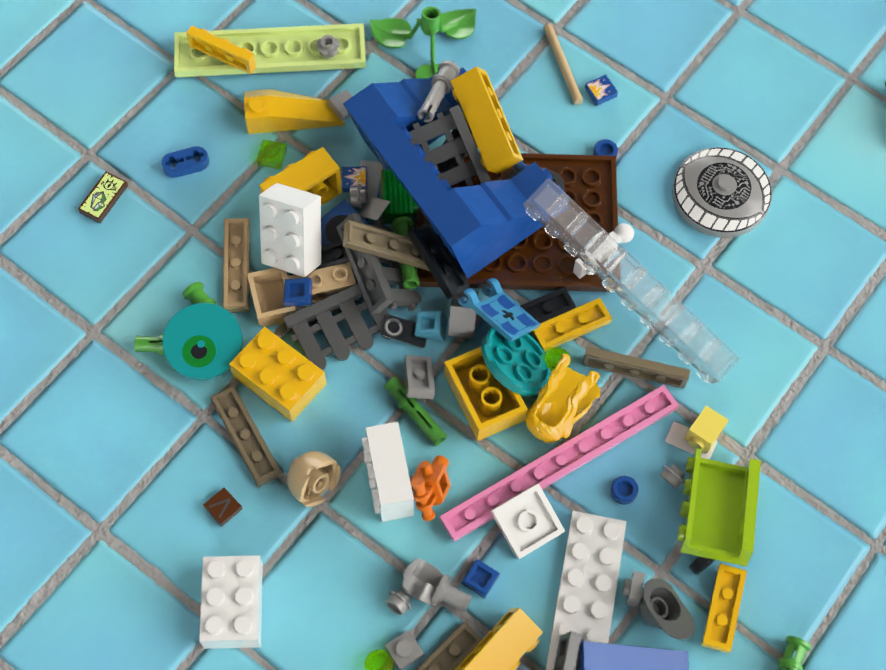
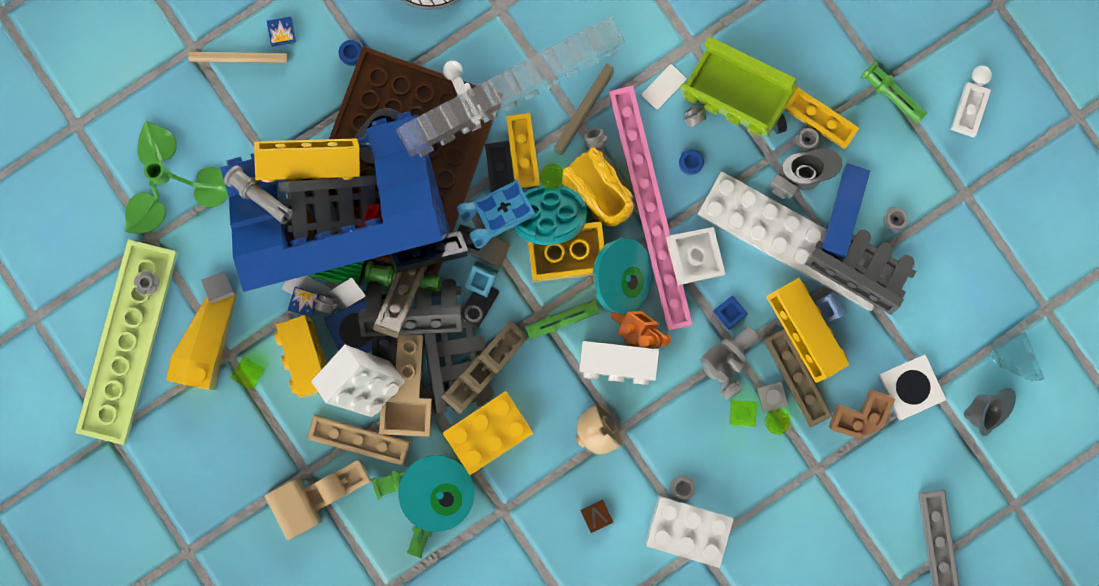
camera: 70 degrees left, 20 degrees up
tile [78,171,128,224] -> none
blue beam [162,146,209,178] -> none
yellow plate [186,25,256,75] -> none
dark tan tile [210,385,282,488] -> none
blue tile [283,278,312,307] -> none
light grey plate [404,355,435,399] -> none
light yellow brick [685,406,729,453] -> none
none -> tan plate [265,459,372,541]
none -> dark tan slope [441,320,529,414]
none -> light grey plate [584,128,608,150]
none -> teal tile [593,238,653,314]
none -> light grey plate [670,476,695,501]
none -> clear neon green plate [729,400,756,427]
none -> light grey plate [795,127,820,152]

